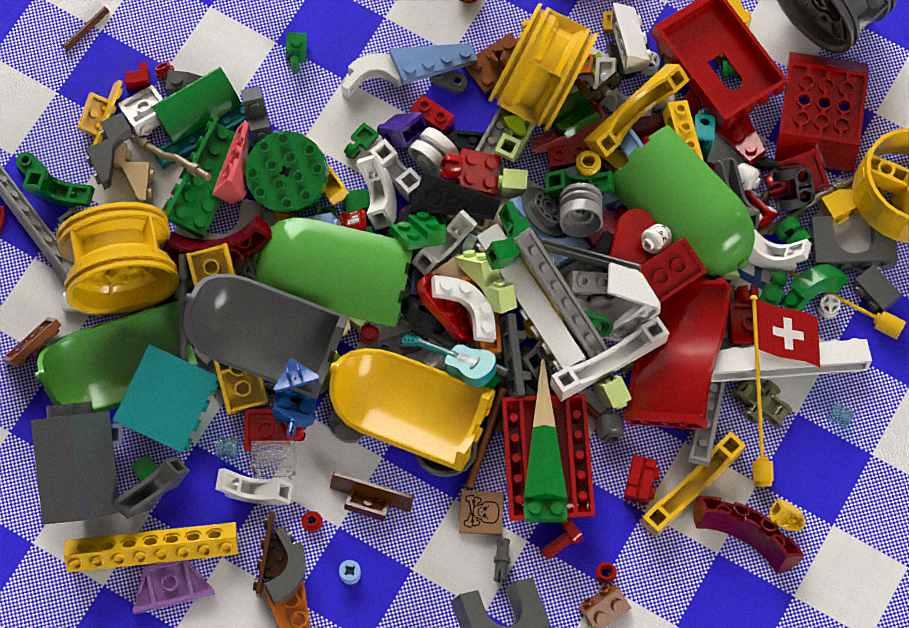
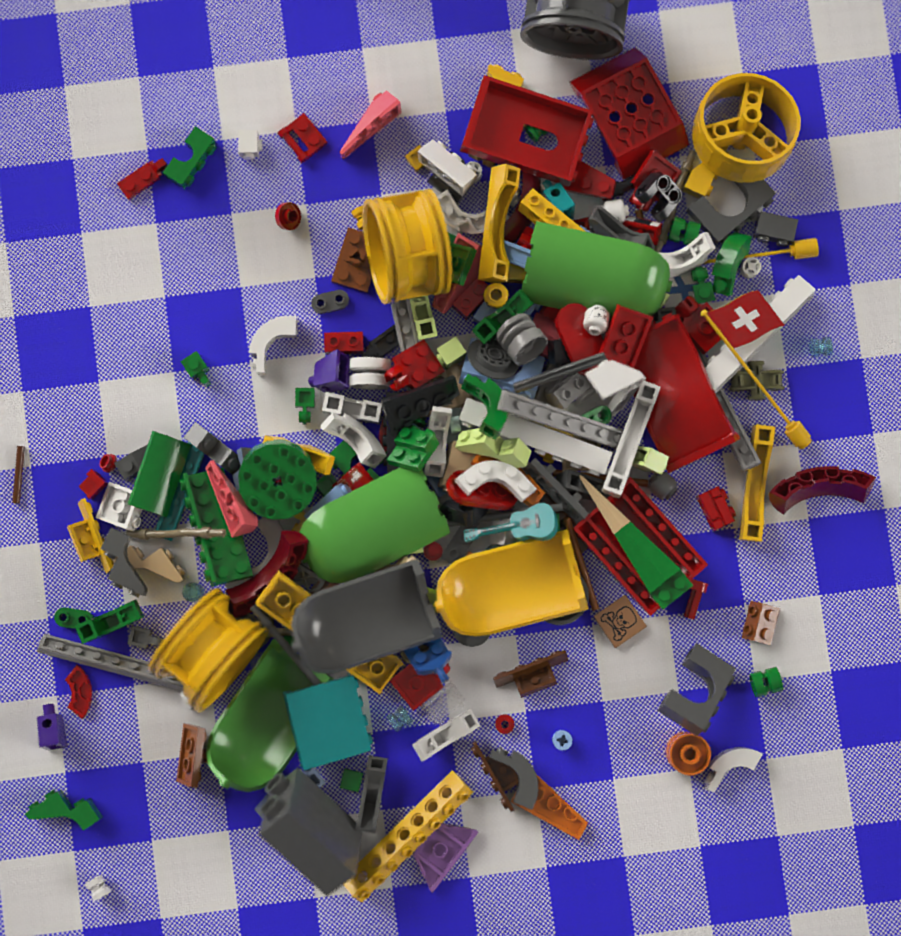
camera: 40 degrees left, 15 degrees up
piece [274,358,320,393] -> none
medium blue wing [389,43,478,85] -> none
dark grey pin [493,538,510,583] -> none
lime tile [502,115,527,136] -> none
dark brown bracket [574,71,622,105] -> none
red plate [595,562,617,584] -> none
yellow rock [769,499,806,531] -> none

